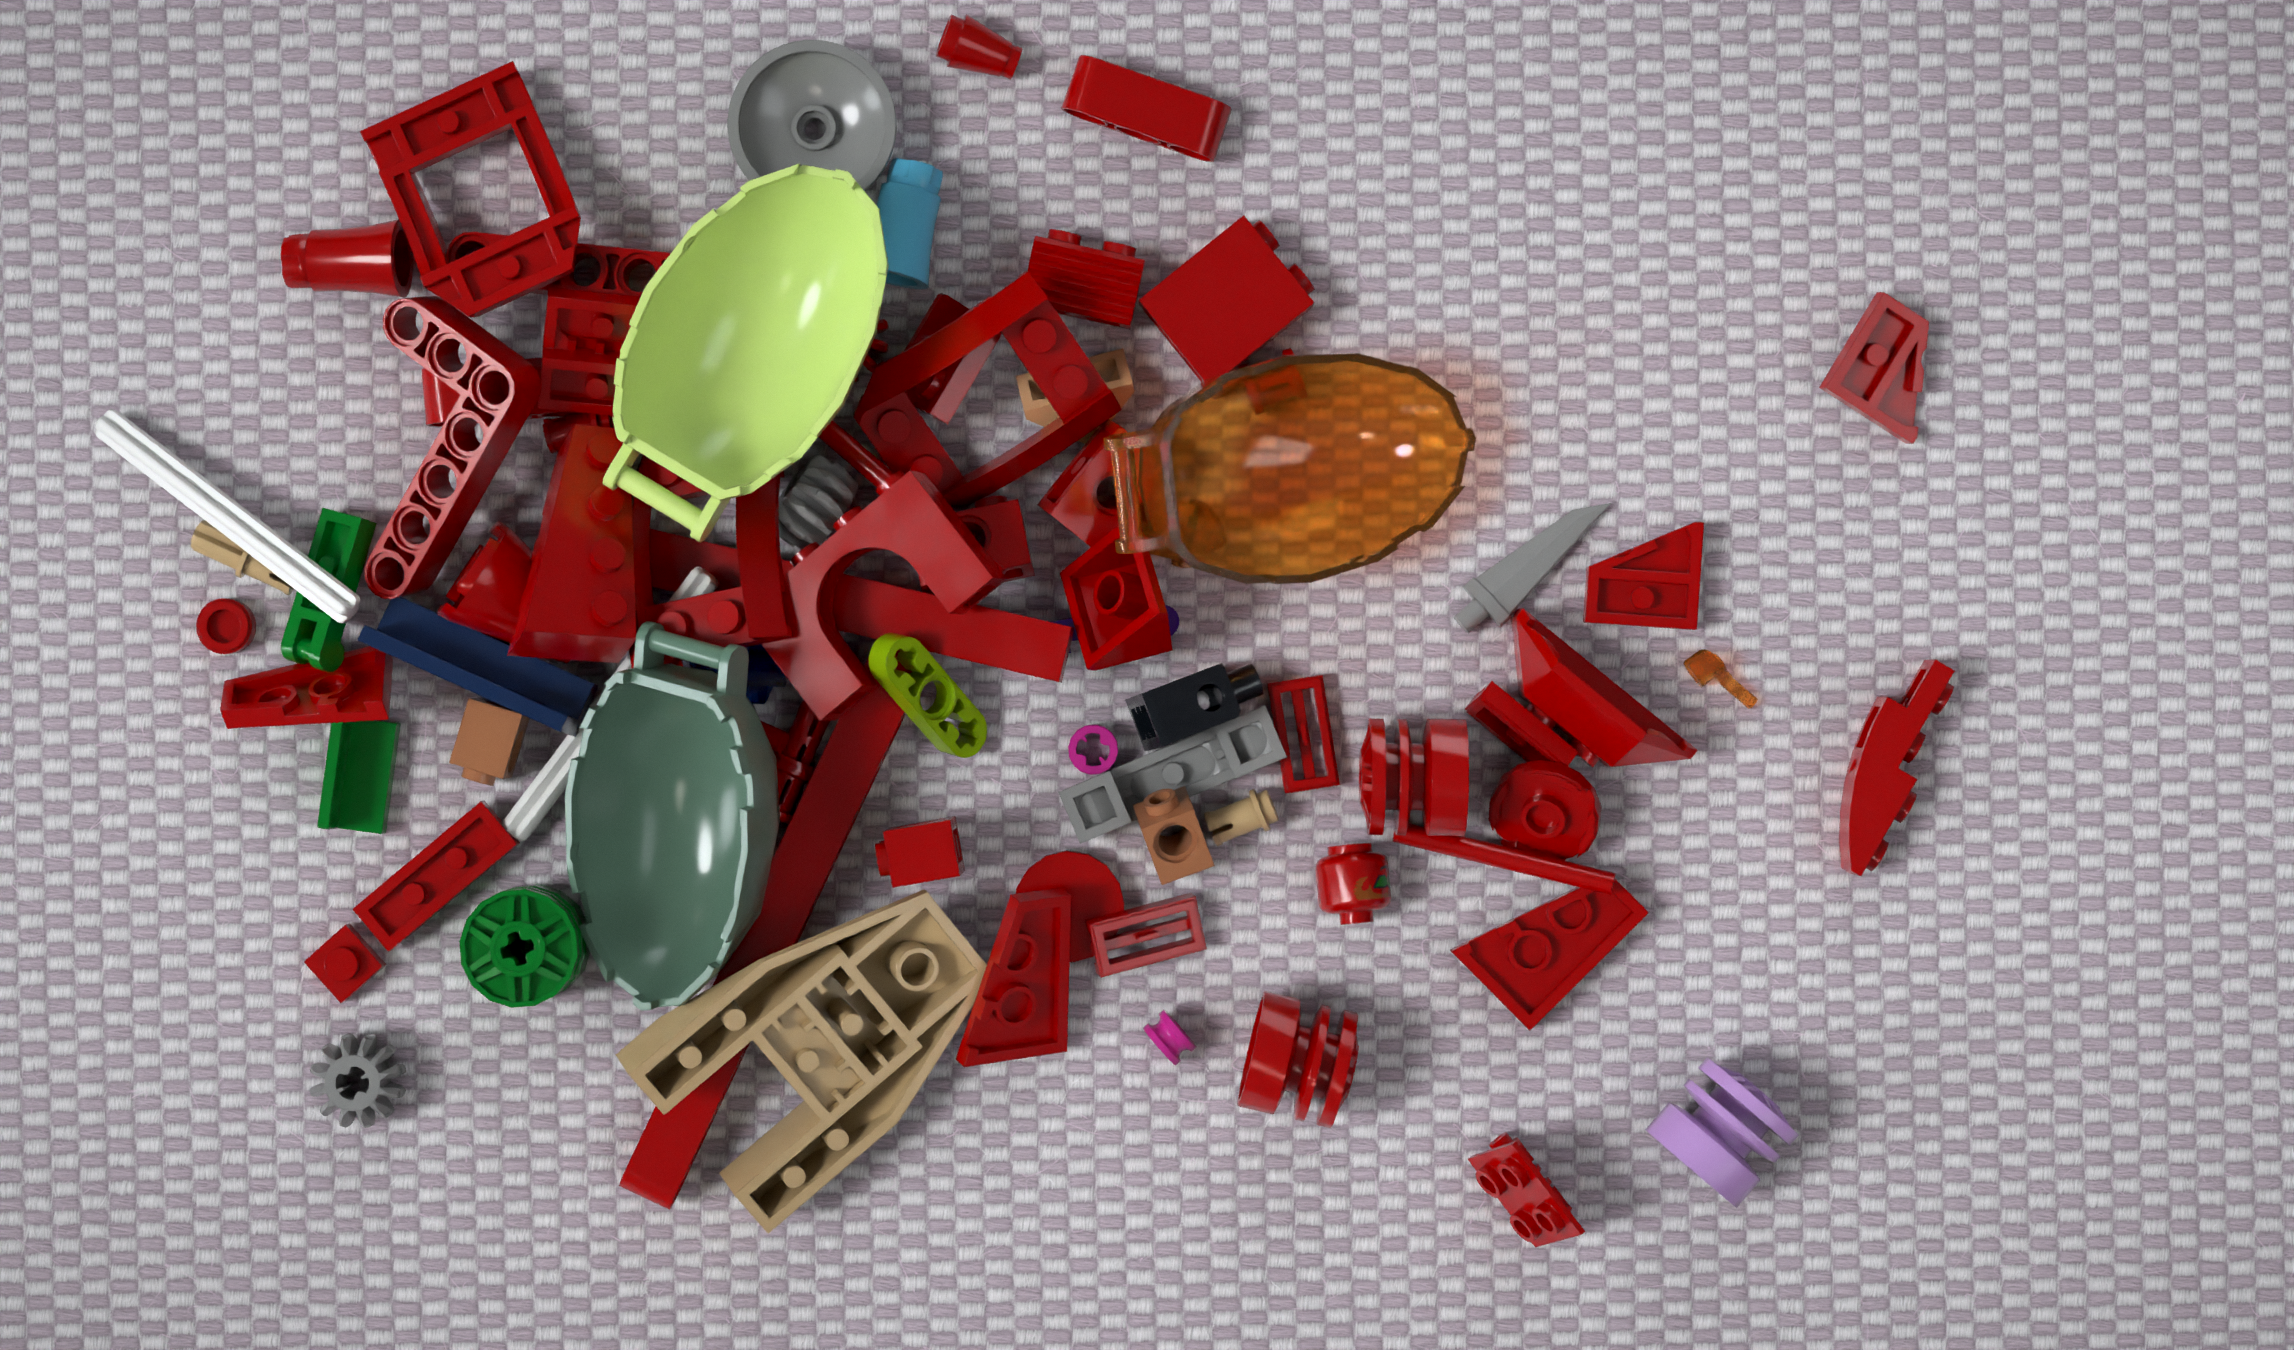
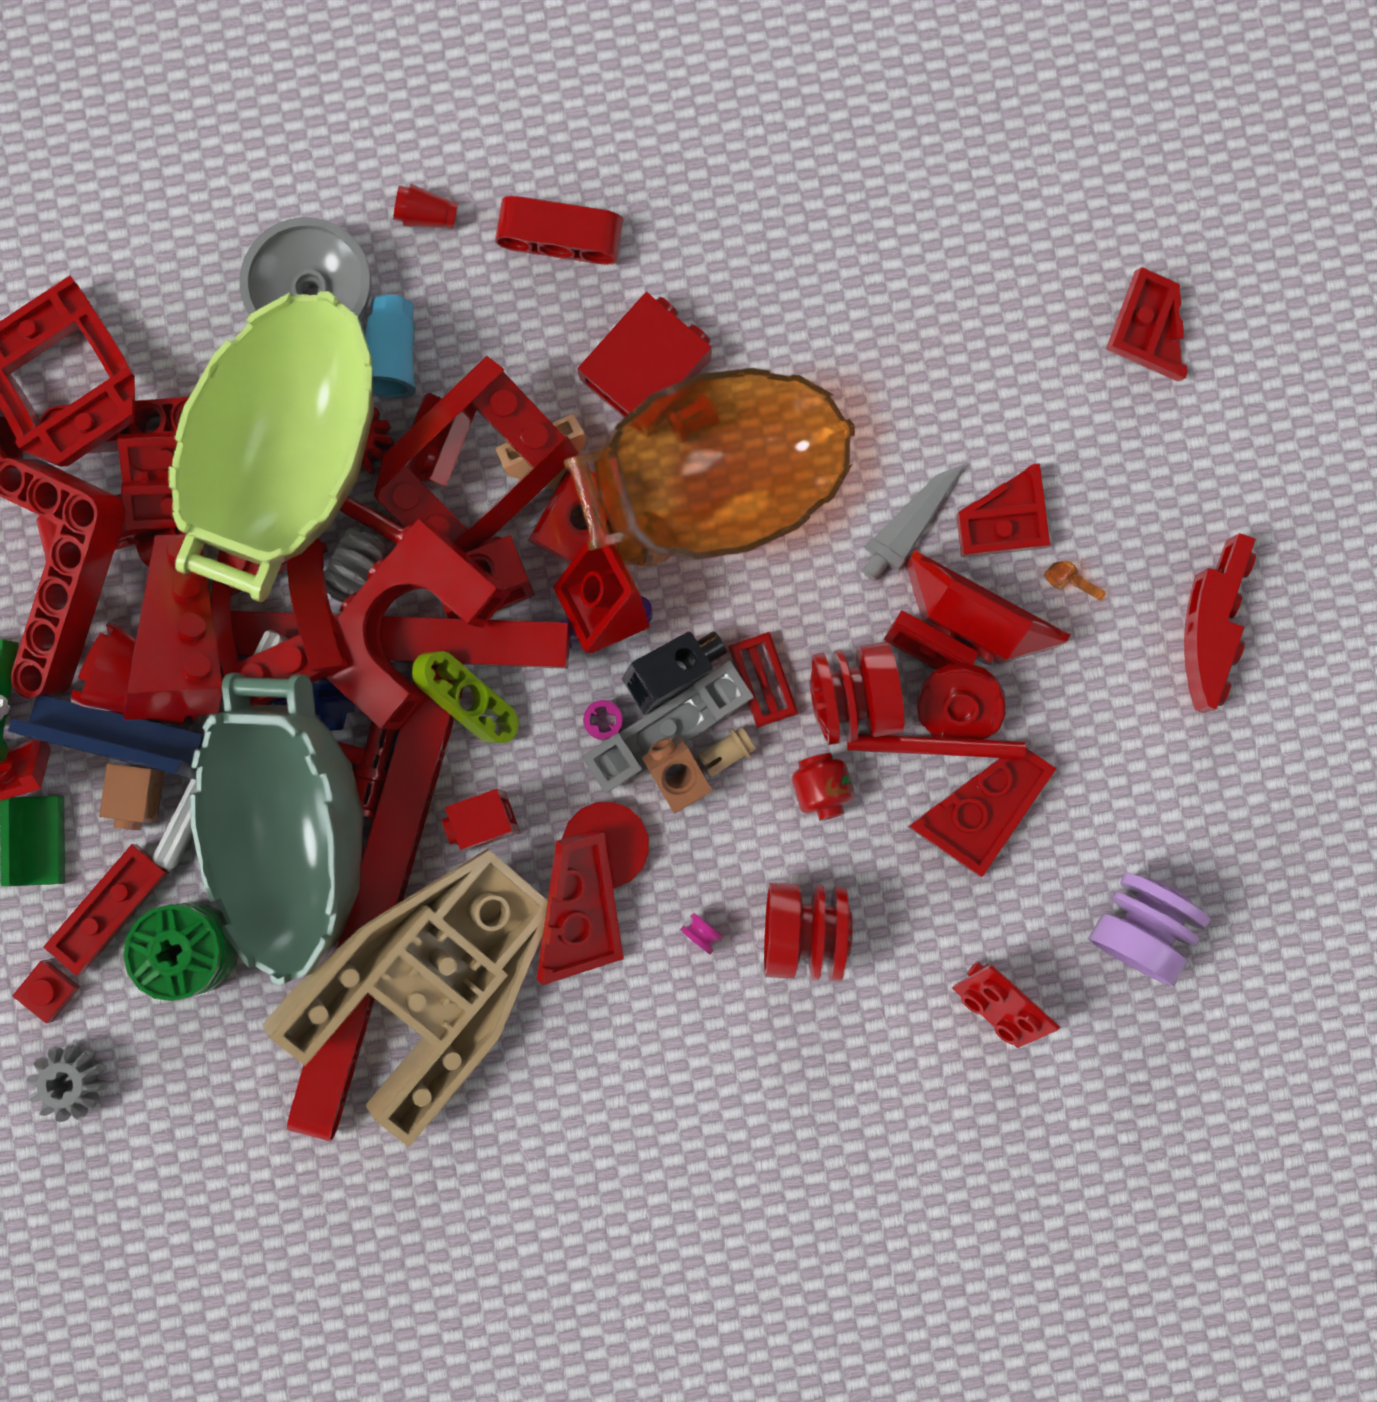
camera: 10 degrees left, 5 degrees down
red brick [1028,229,1145,330] -> none
red tile [1085,893,1207,978] -> none

